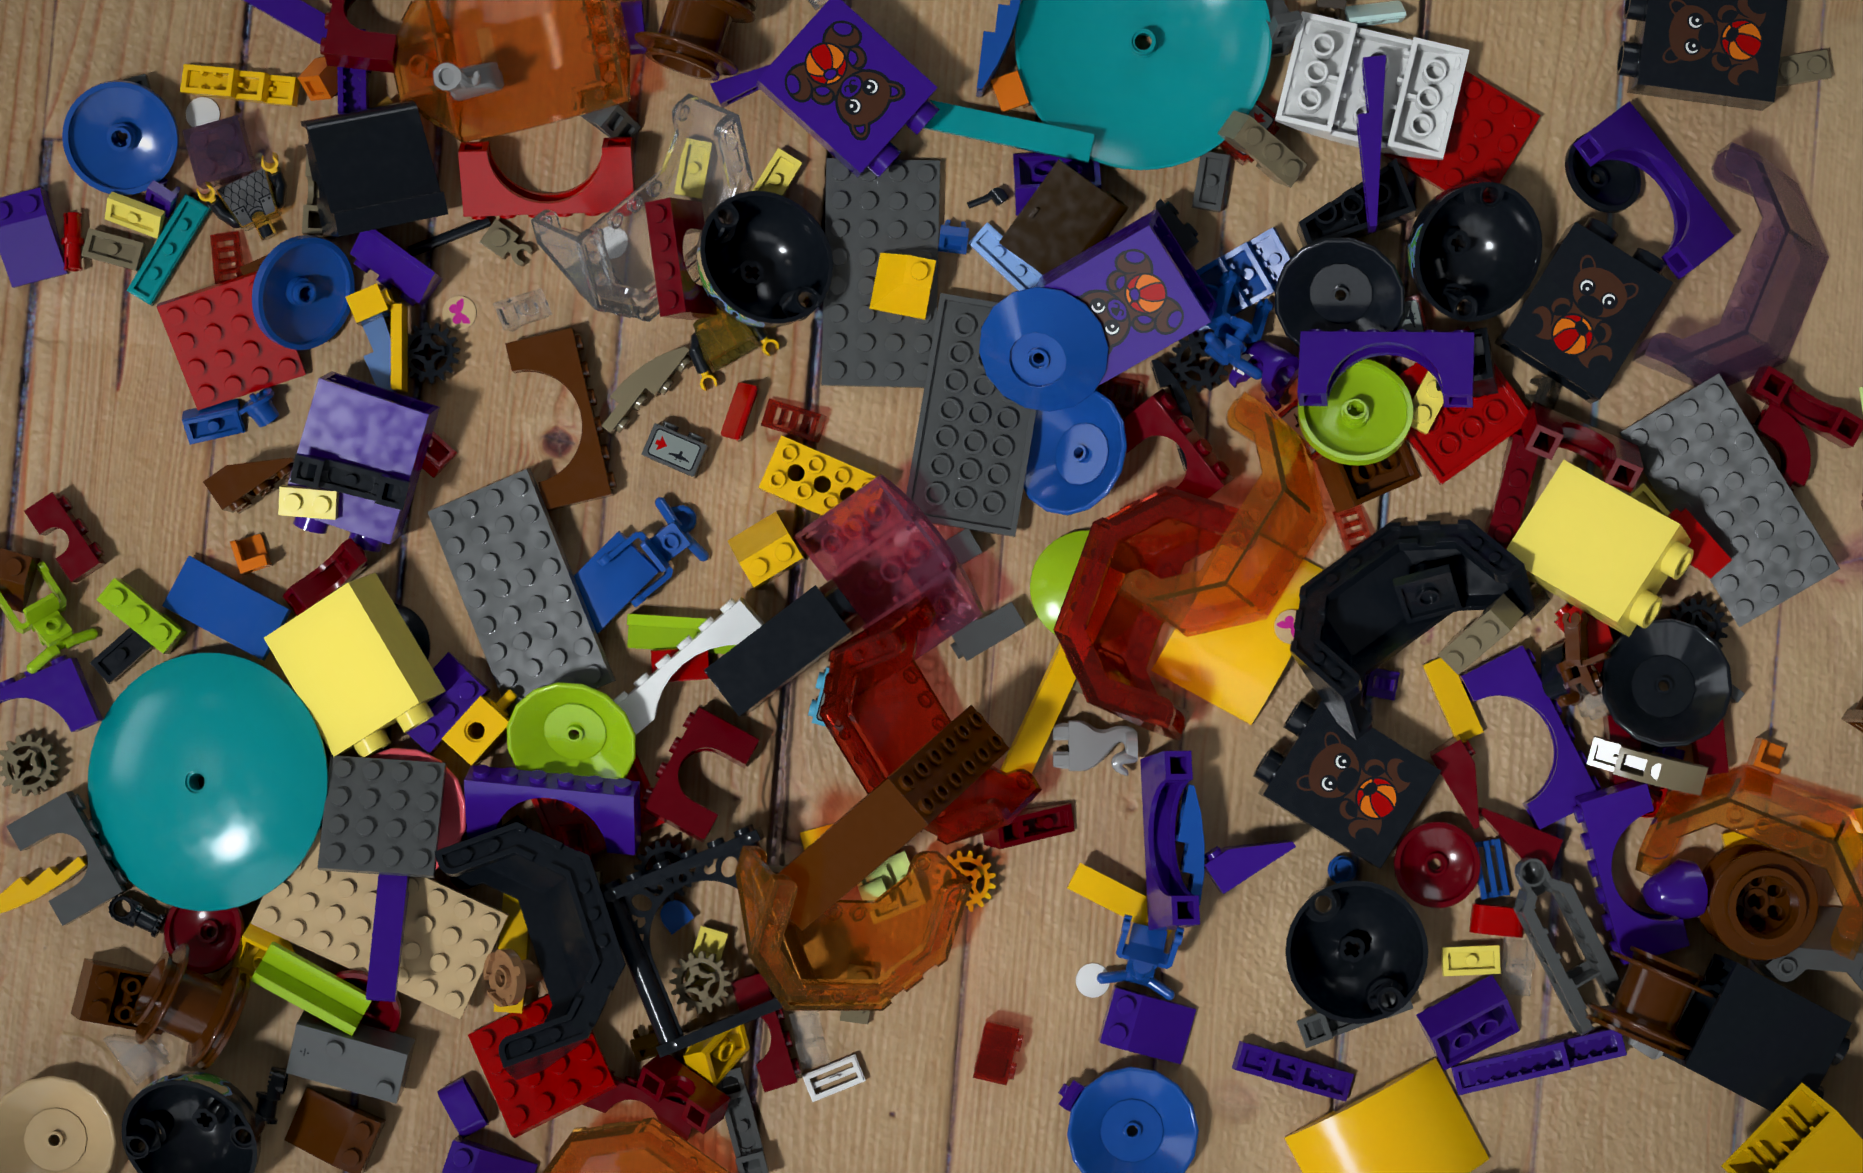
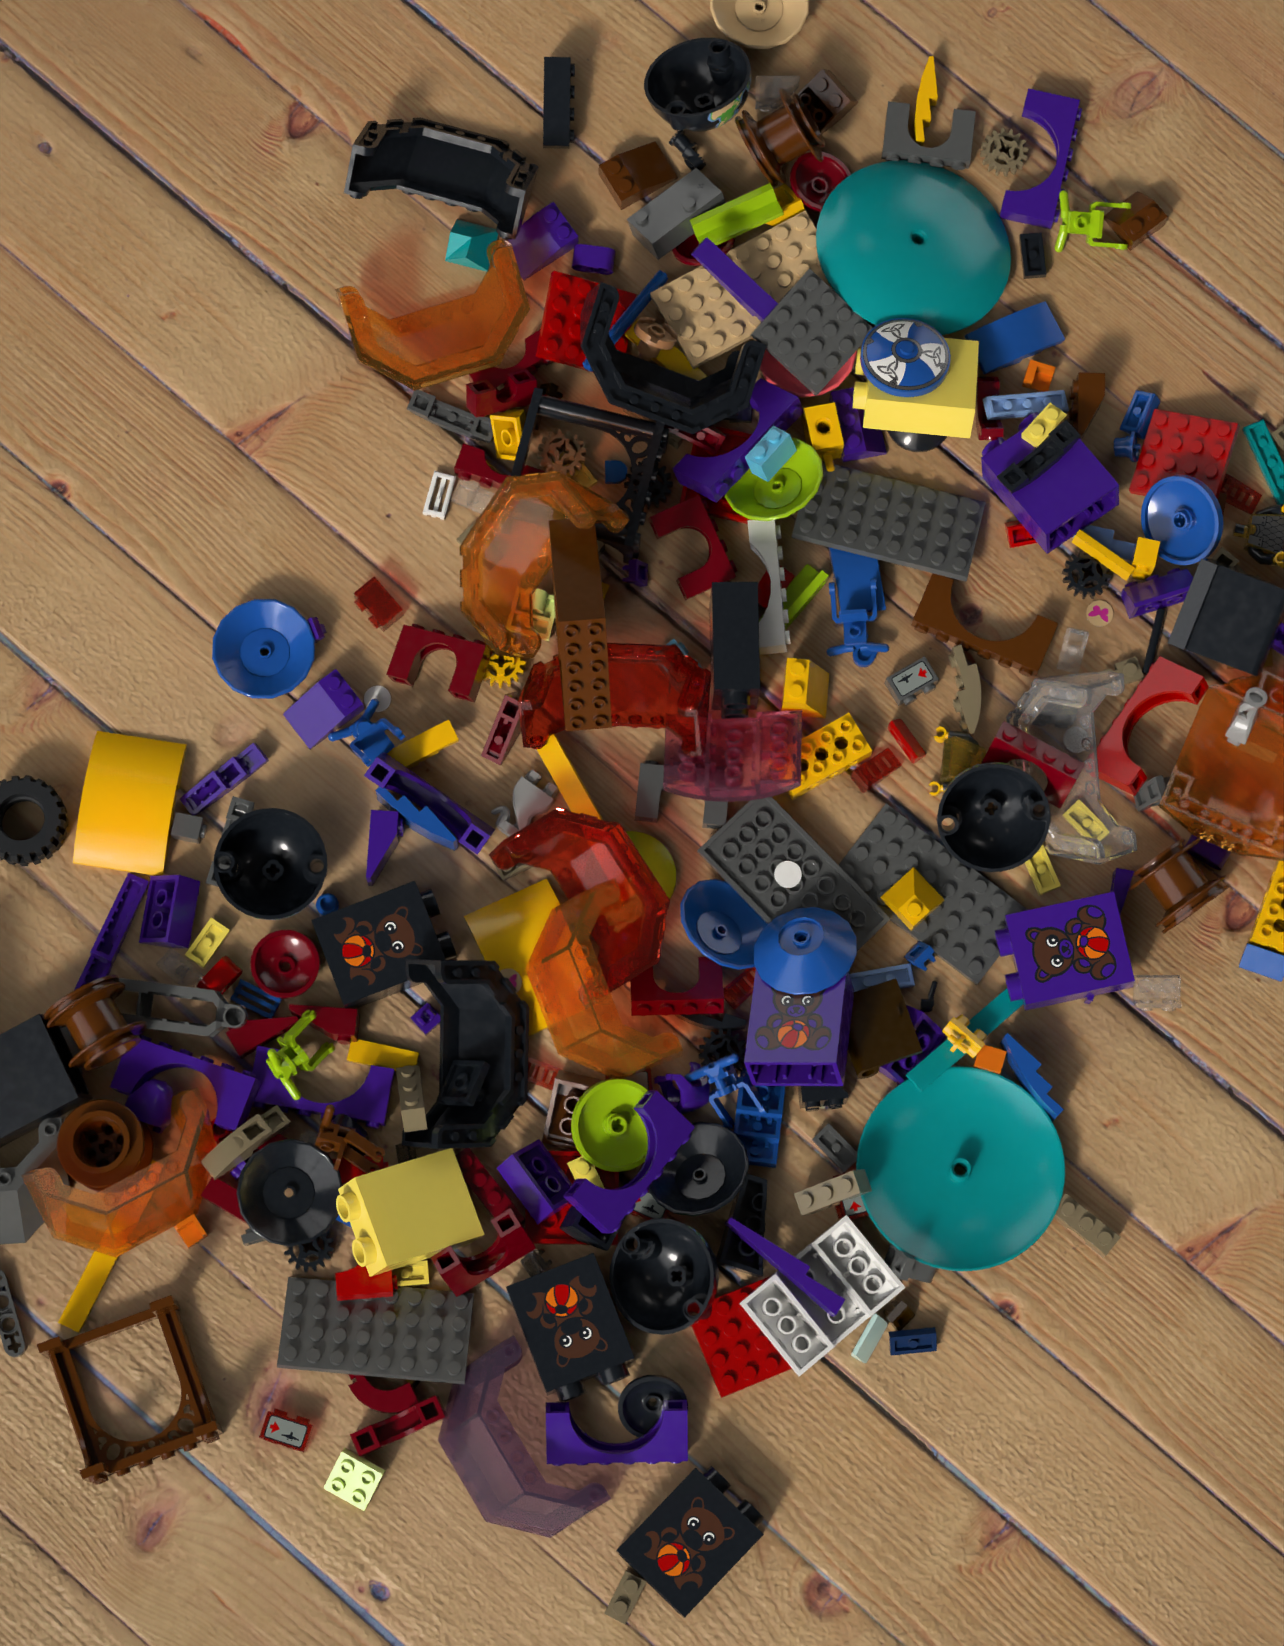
camera: 120 degrees right, 10 degrees down
dark red arch [24,492,106,583] -> none
lime arch [96,578,187,654] -> none
black connector [108,895,166,938] -> none
none -> dark grey brick [171,812,207,844]
none -> lime piece [266,1010,335,1100]
none -> dark red arch [386,624,492,703]
none -> dark purple slope [497,1139,572,1224]
none -> blue axle [583,270,668,372]
none -> dark purple tile [622,559,648,587]
none -> medium azure brick [745,425,797,482]
none -> white sticker [774,861,802,888]
none -> dish [860,318,951,397]
none -> yellow hips [942,1014,987,1058]
none -> light blue tile [983,390,1069,420]

